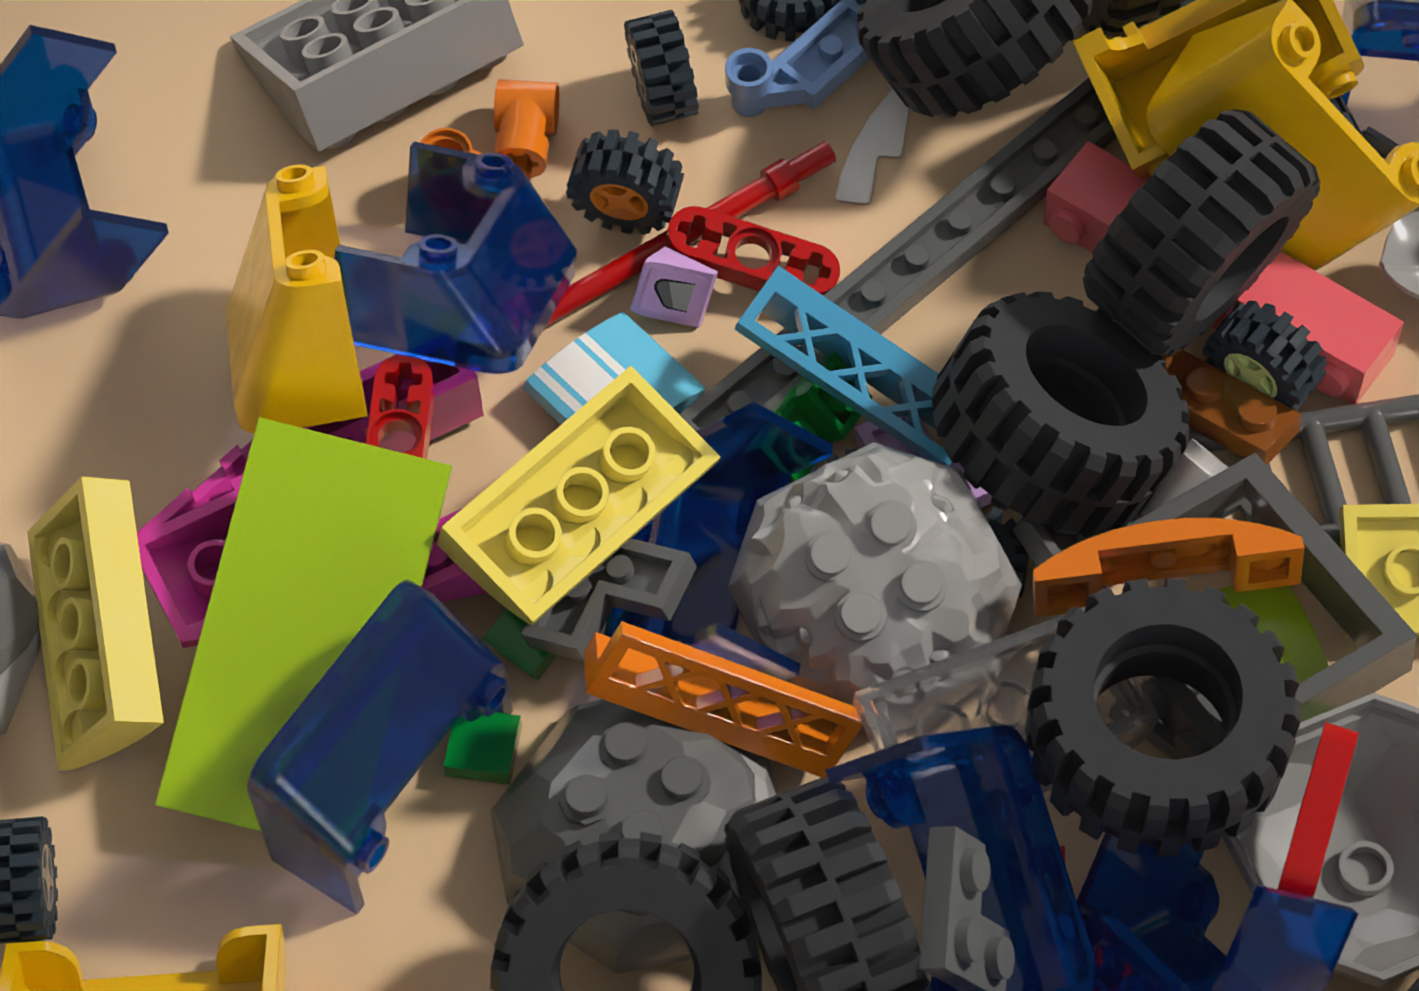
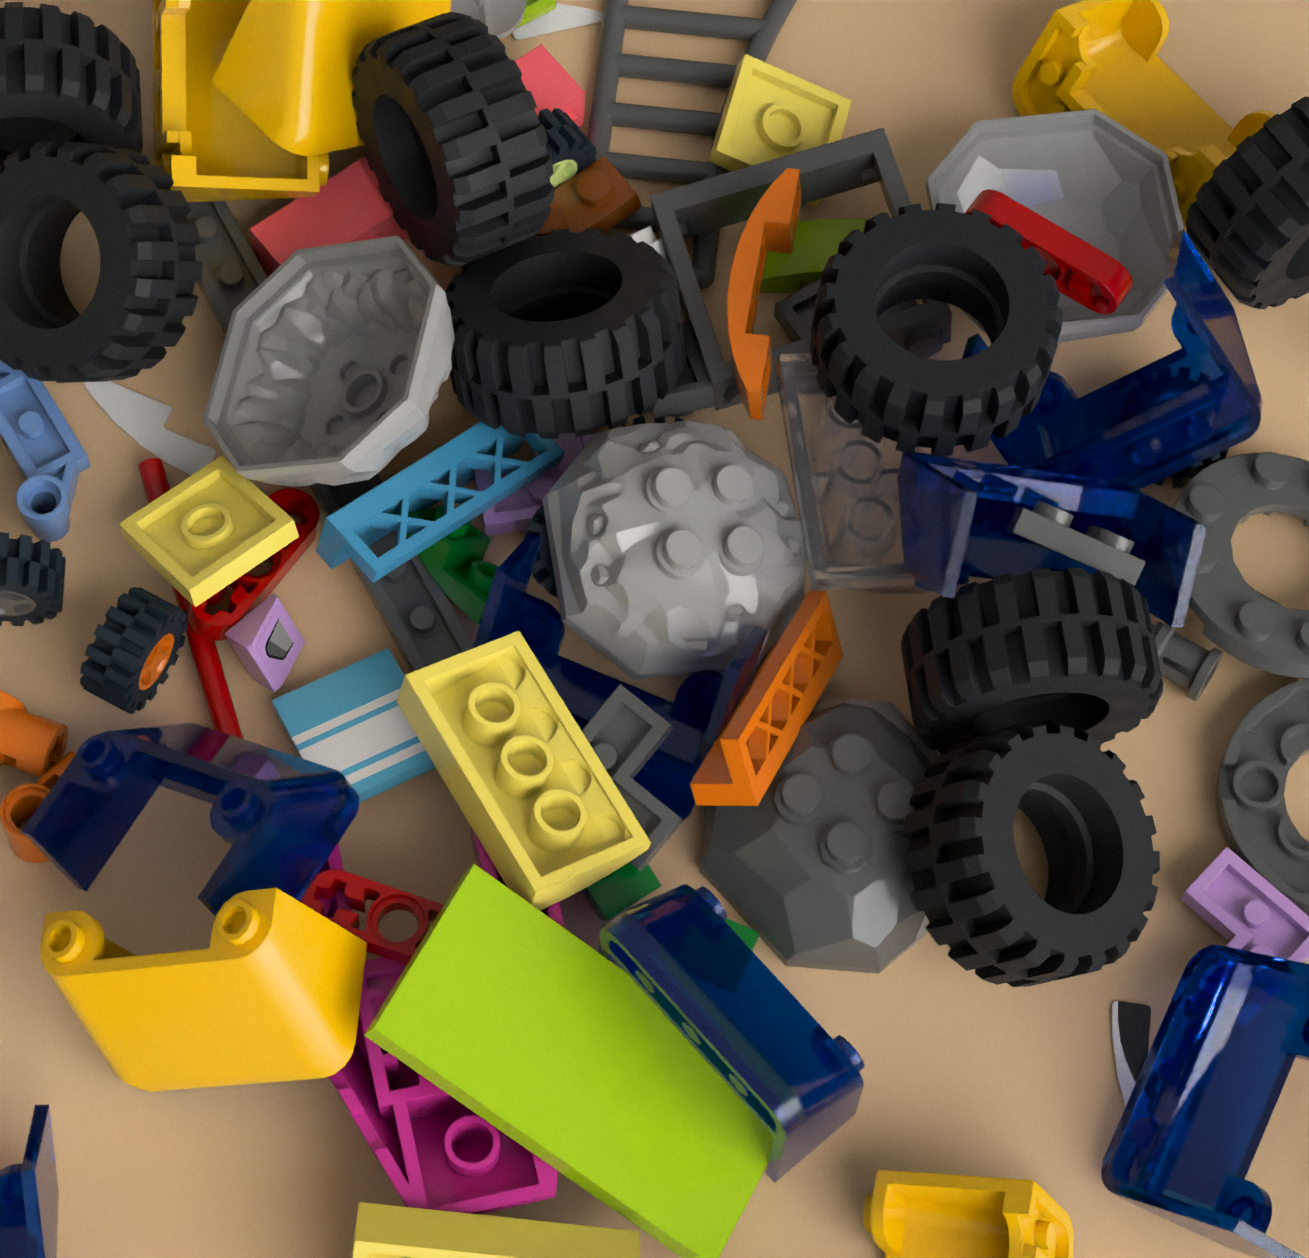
camera: 80 degrees left, 5 degrees up
none -> light yellow plate [119,455,299,607]
none -> light grey rock [202,236,455,487]

